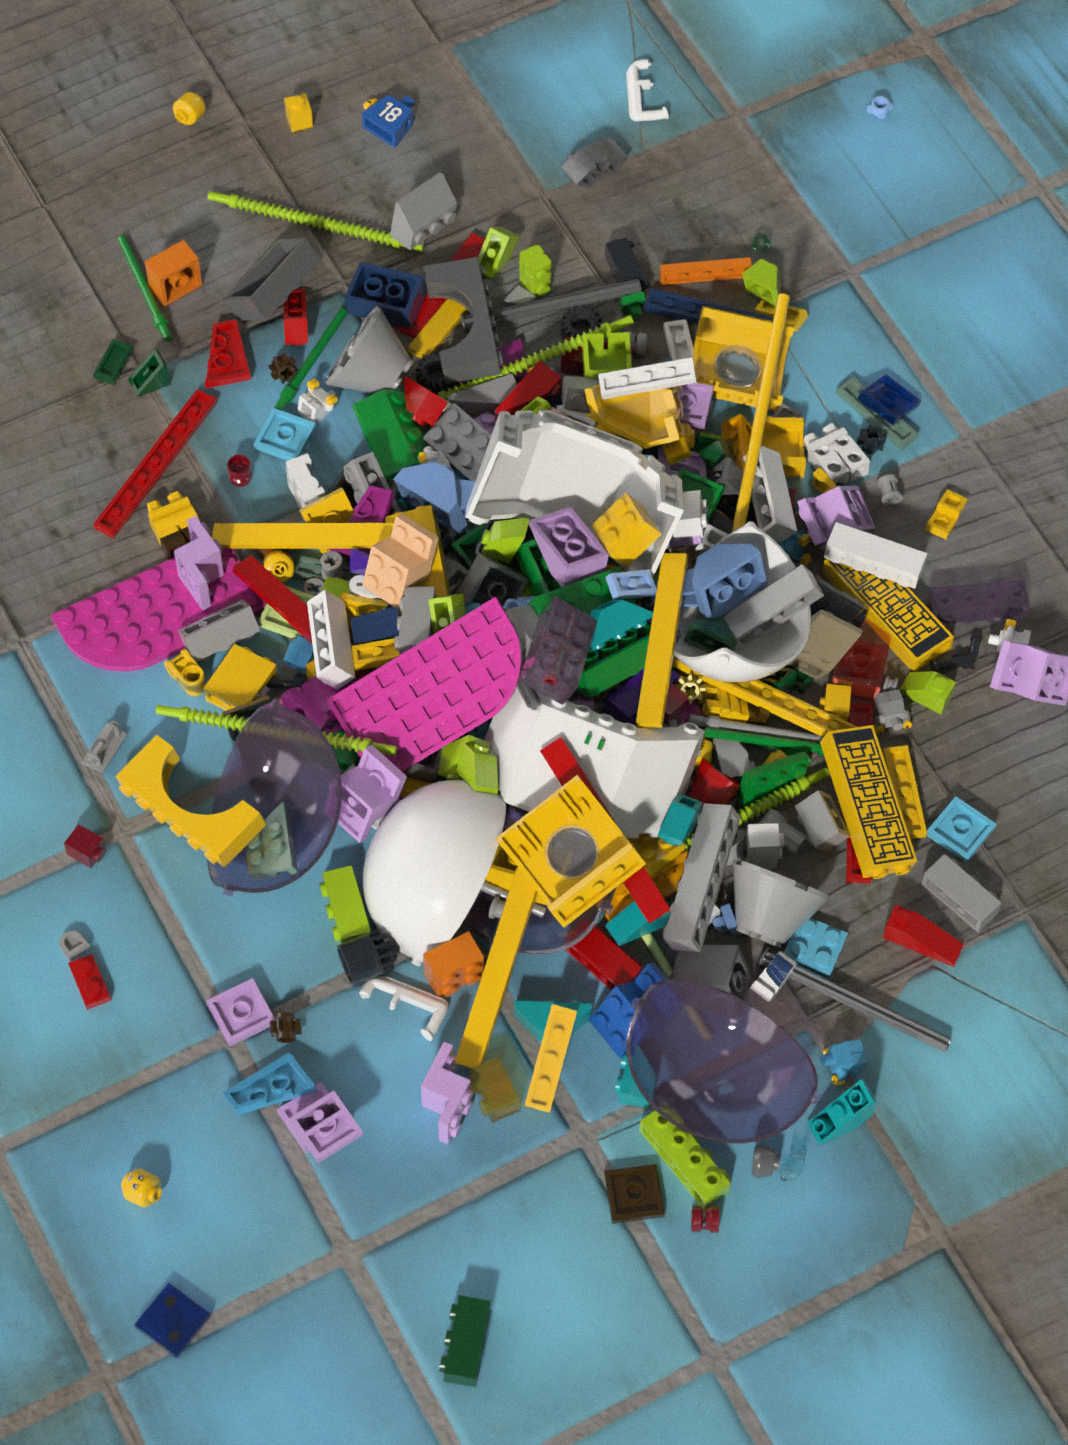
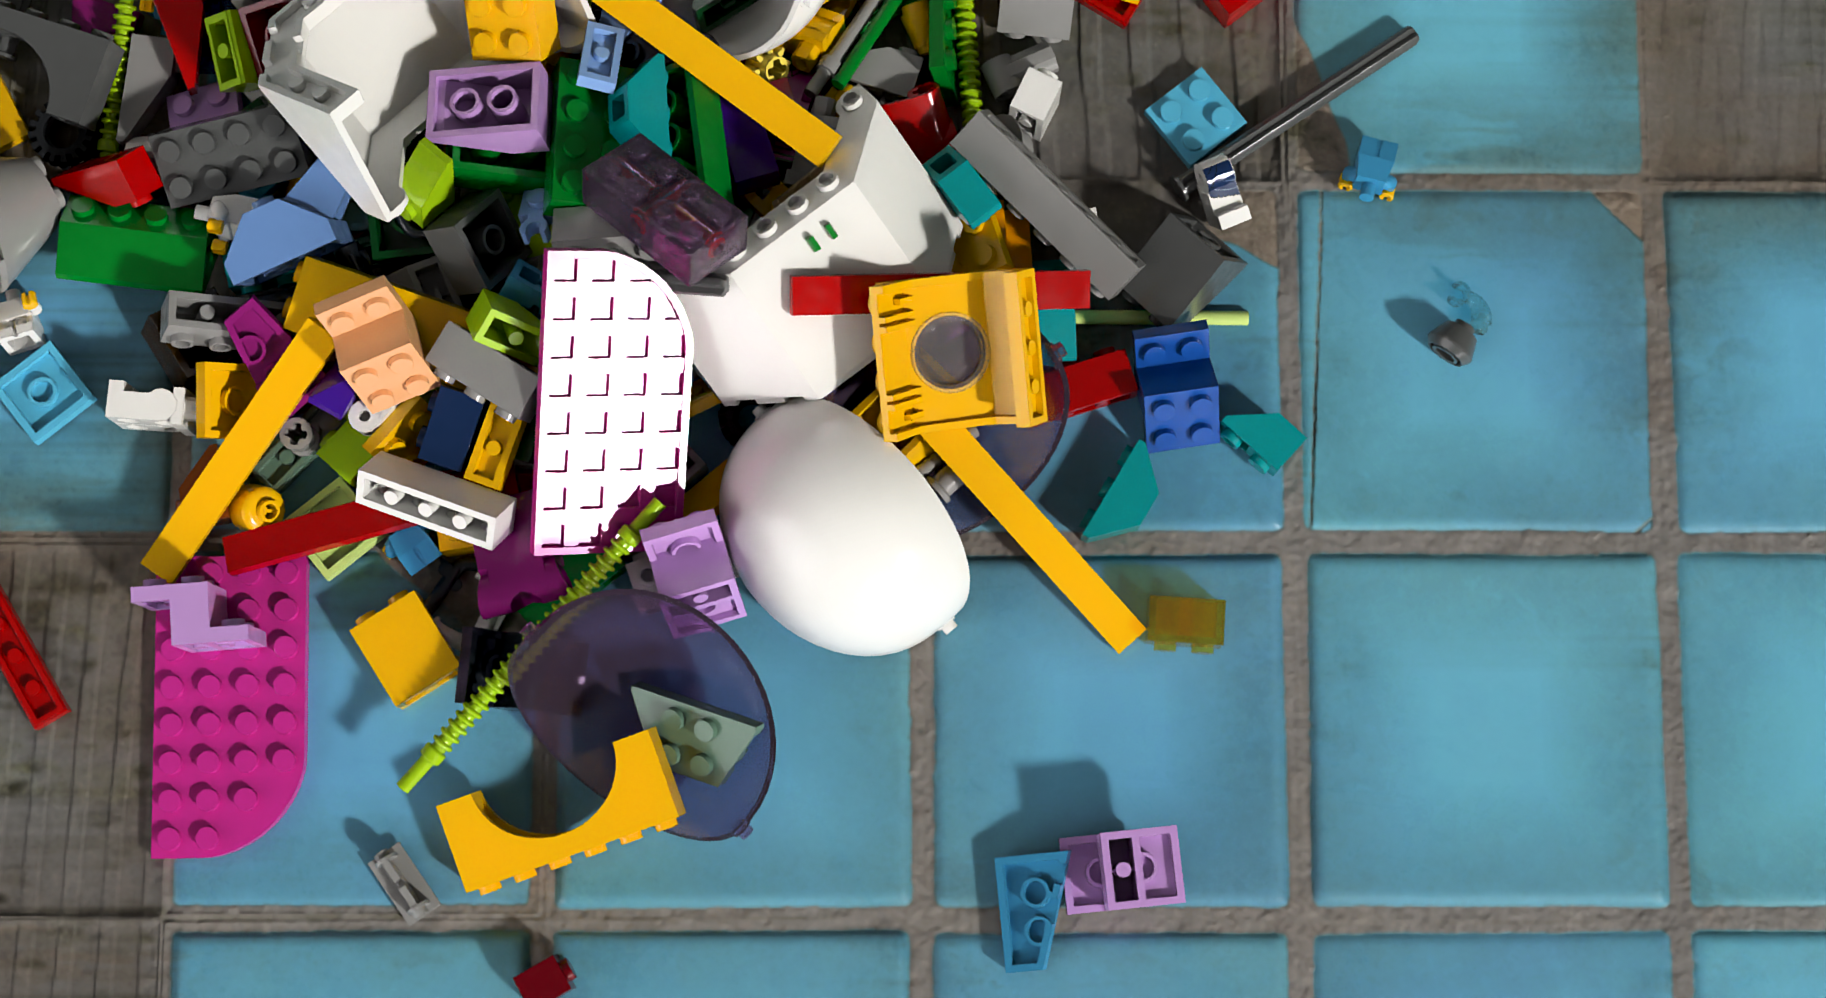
camera: 60 degrees left, 20 degrees up
yellow hips [147,491,201,560] -> none
yellow piece [164,649,206,696] -> none
light grey brick [178,599,260,662] -> none
lavender plate [206,978,276,1046] -> none
dark red wheel [227,454,252,487] -> none
dark brown gear [270,1012,302,1043] -> none
light grey bush [304,578,324,596] -> none
lime brick [319,865,371,944] -> none
black gear [337,929,397,986] -> none
white piece [359,977,448,1041] -> none
lavender bracket [421,1042,473,1145] -> none
orange brick [423,931,484,998] -> none
lime slope [438,735,490,780] -> none
dark green brick [439,1295,491,1387] -> none
lime slope [456,743,498,794] -> none
yellow plate [524,1004,577,1113] -> none
dark brown tile [604,1164,665,1224] -> none
clear purple windscreen [626,980,821,1143] -> none
lime brick [639,1104,731,1208] -> none
dark red wheel [691,1205,719,1233] -> none
medium blue tile [712,904,744,937] -> none
light grey cone [733,858,830,948] -> none
teal slope [807,1079,877,1145] -> none

